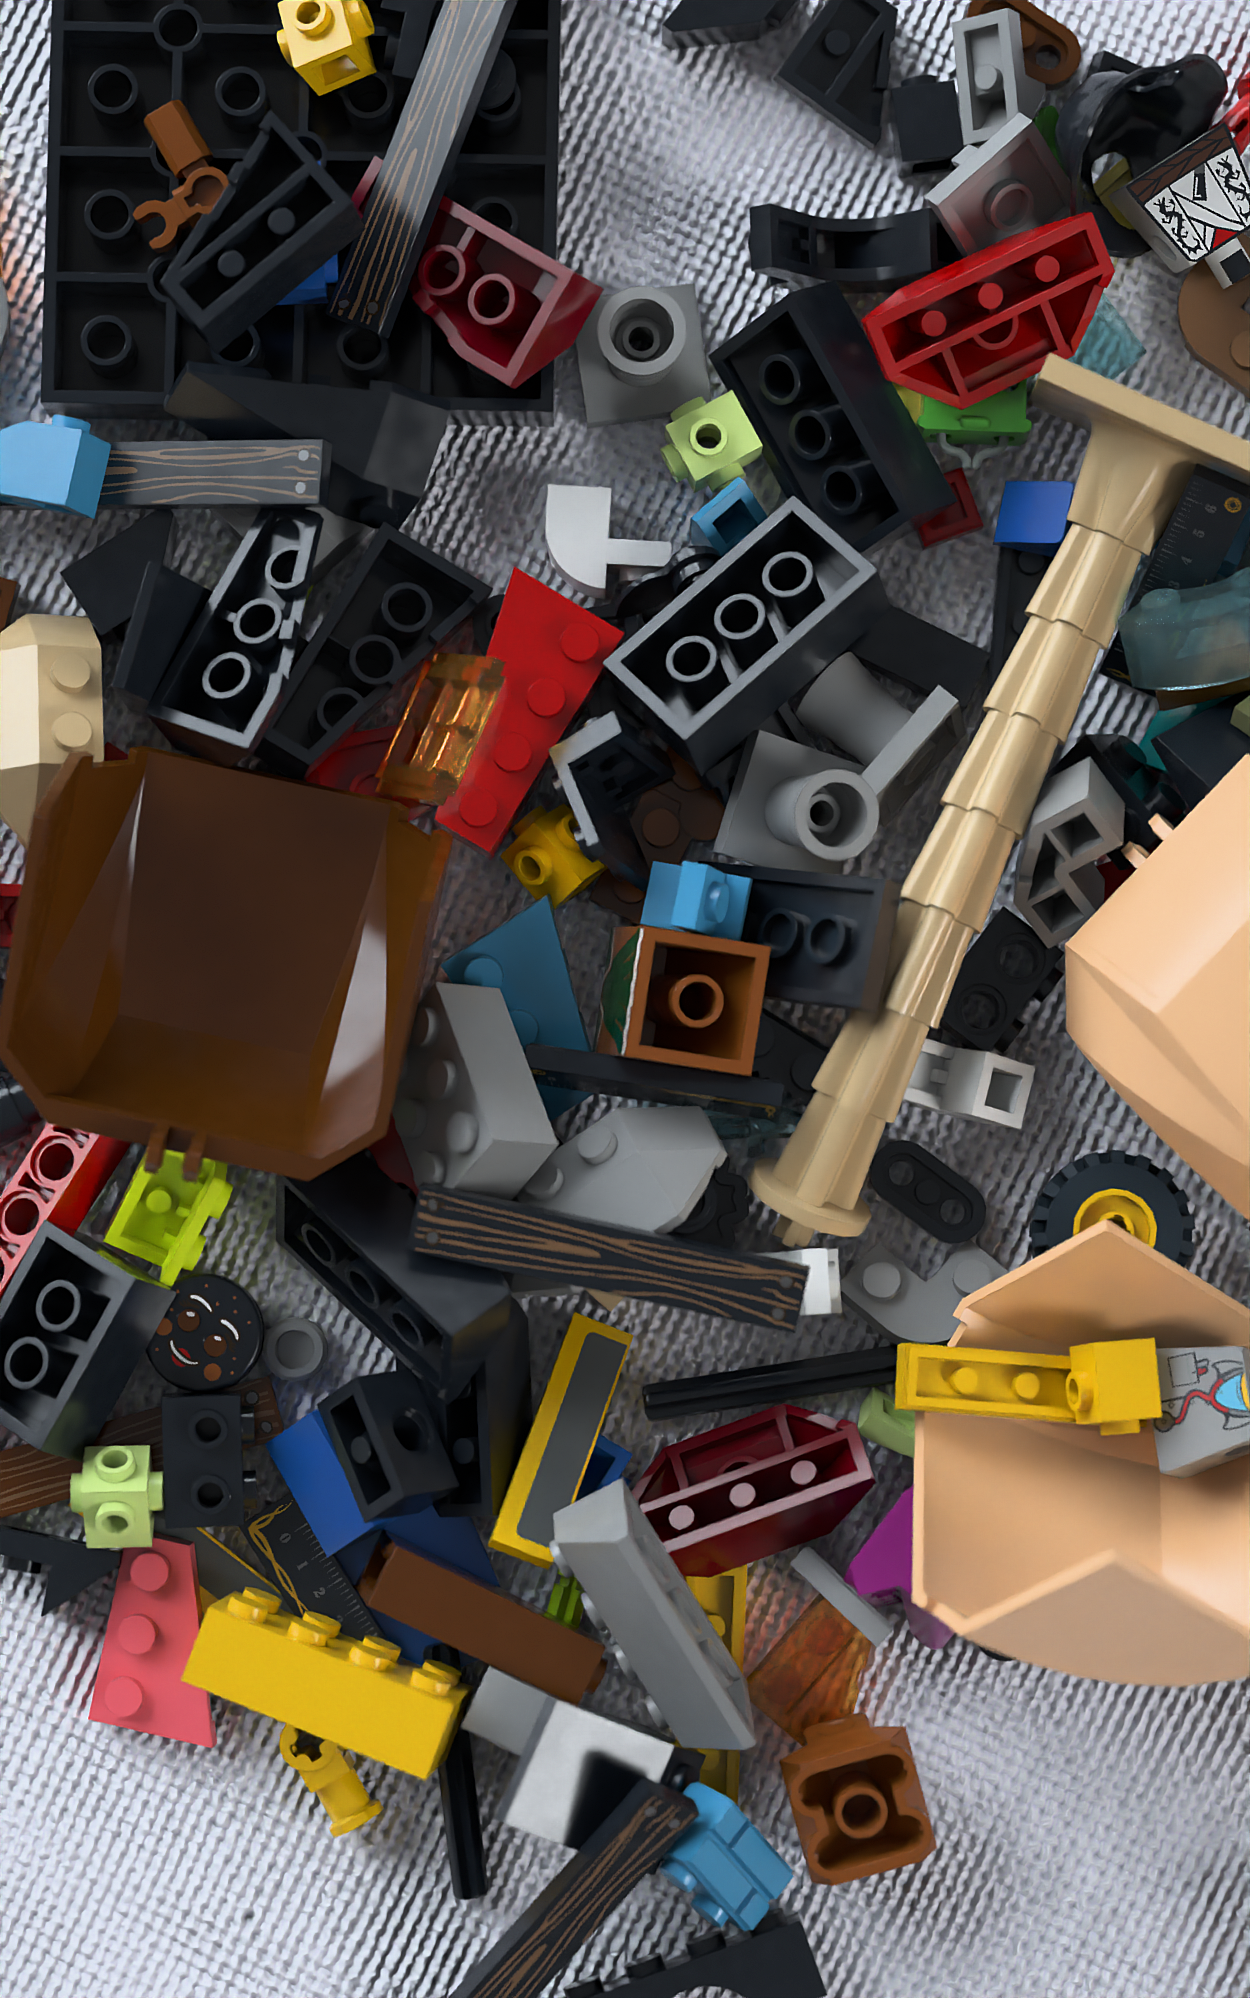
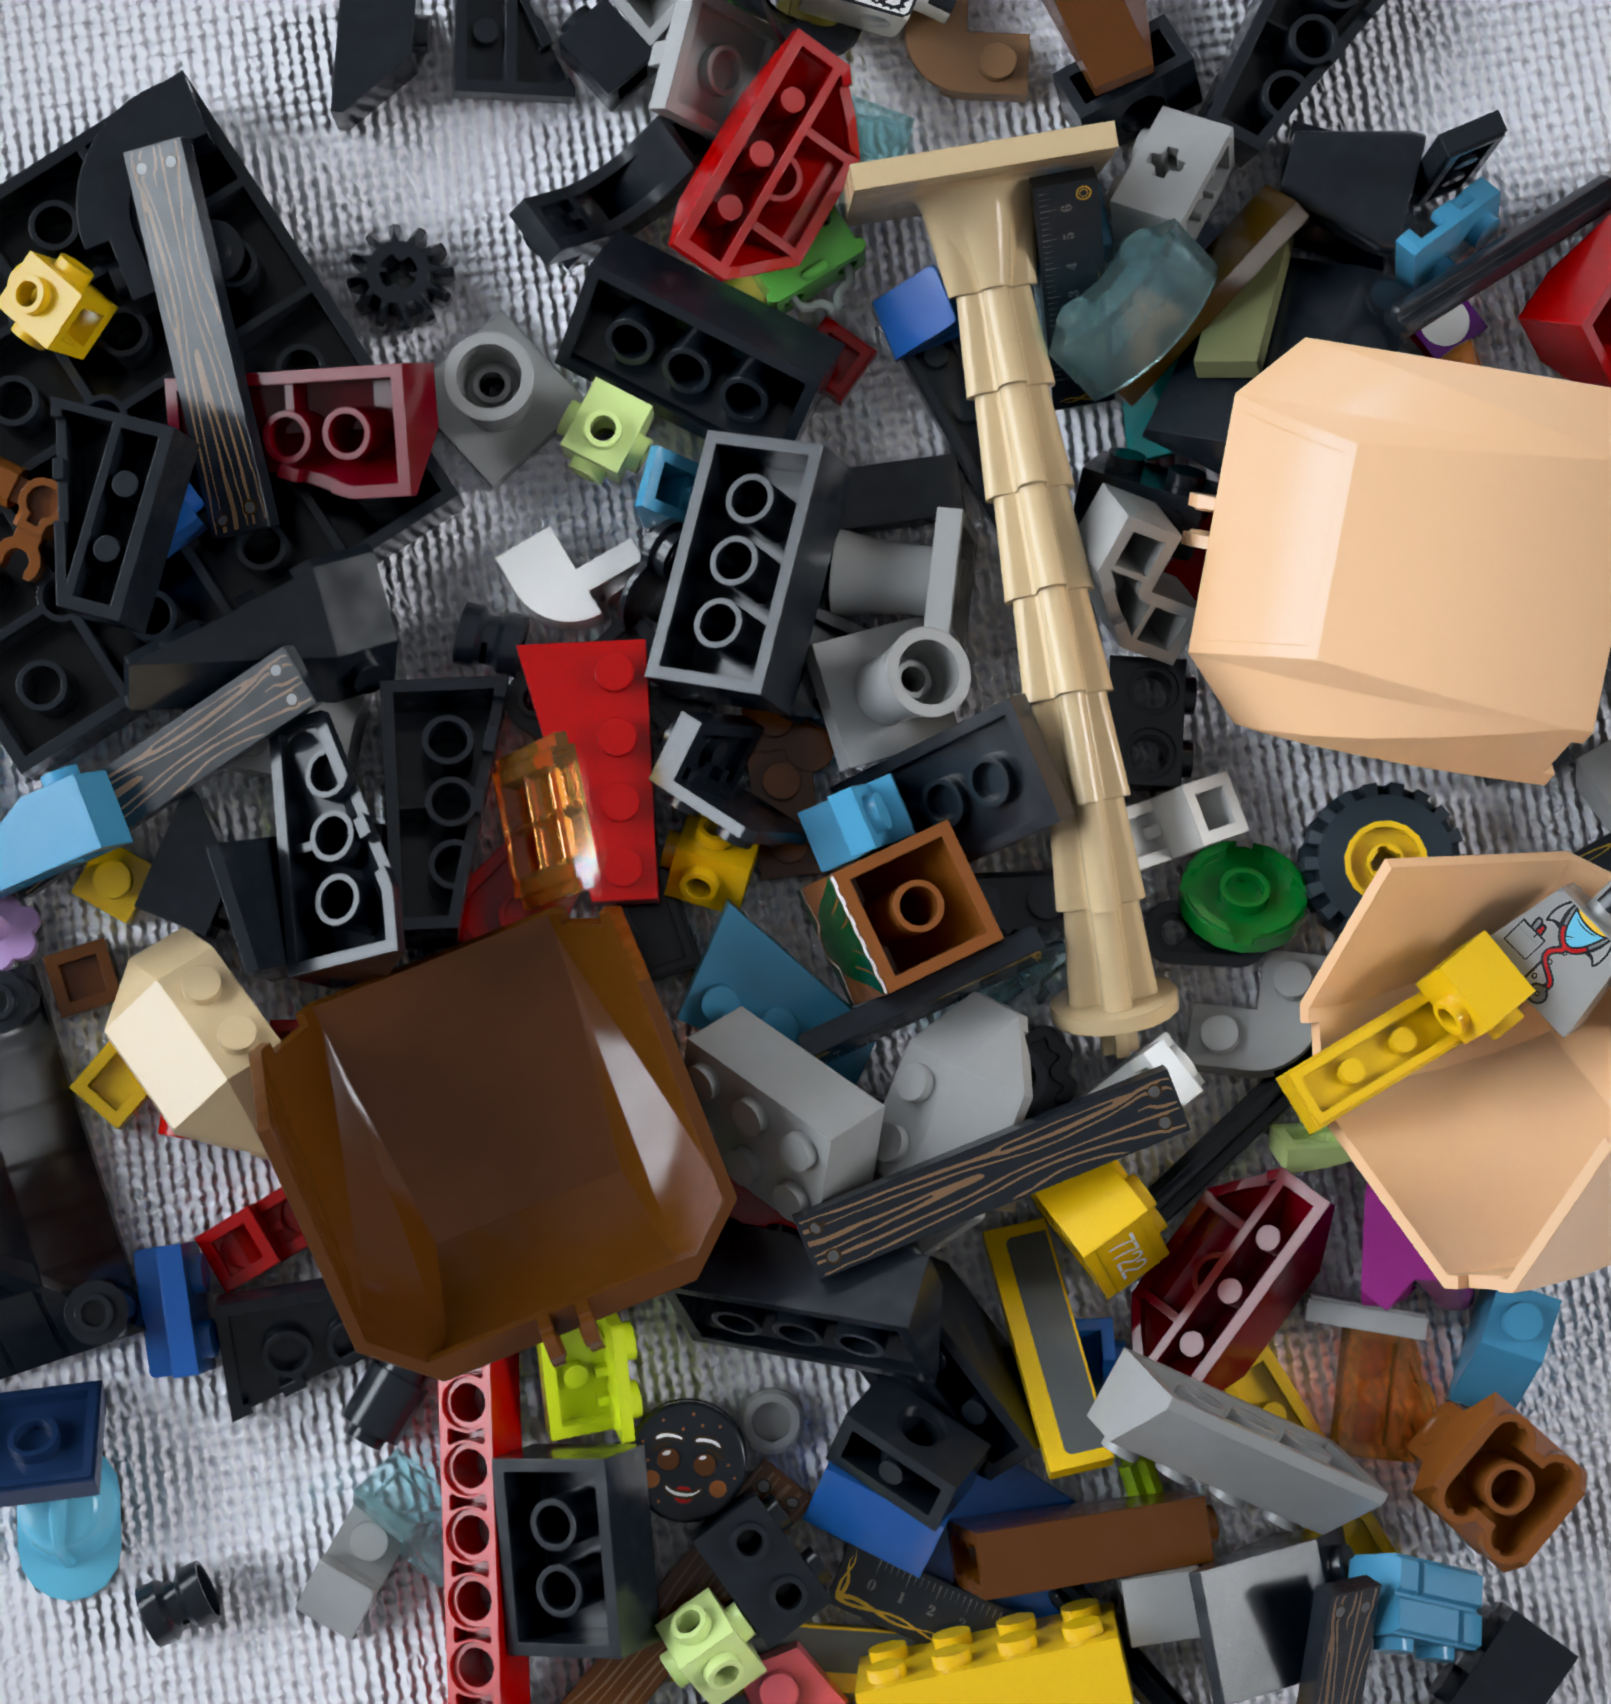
camera: 40 degrees left, 0 degrees up
none -> yellow plate [71,847,152,925]
none -> black gear [347,224,456,334]
none -> black wheel [452,602,530,678]
none -> black tile [617,845,699,982]
none -> yellow brick [1029,1160,1170,1300]
none -> green tile [1178,841,1307,953]
none -> dark azure slope [1446,1289,1562,1409]

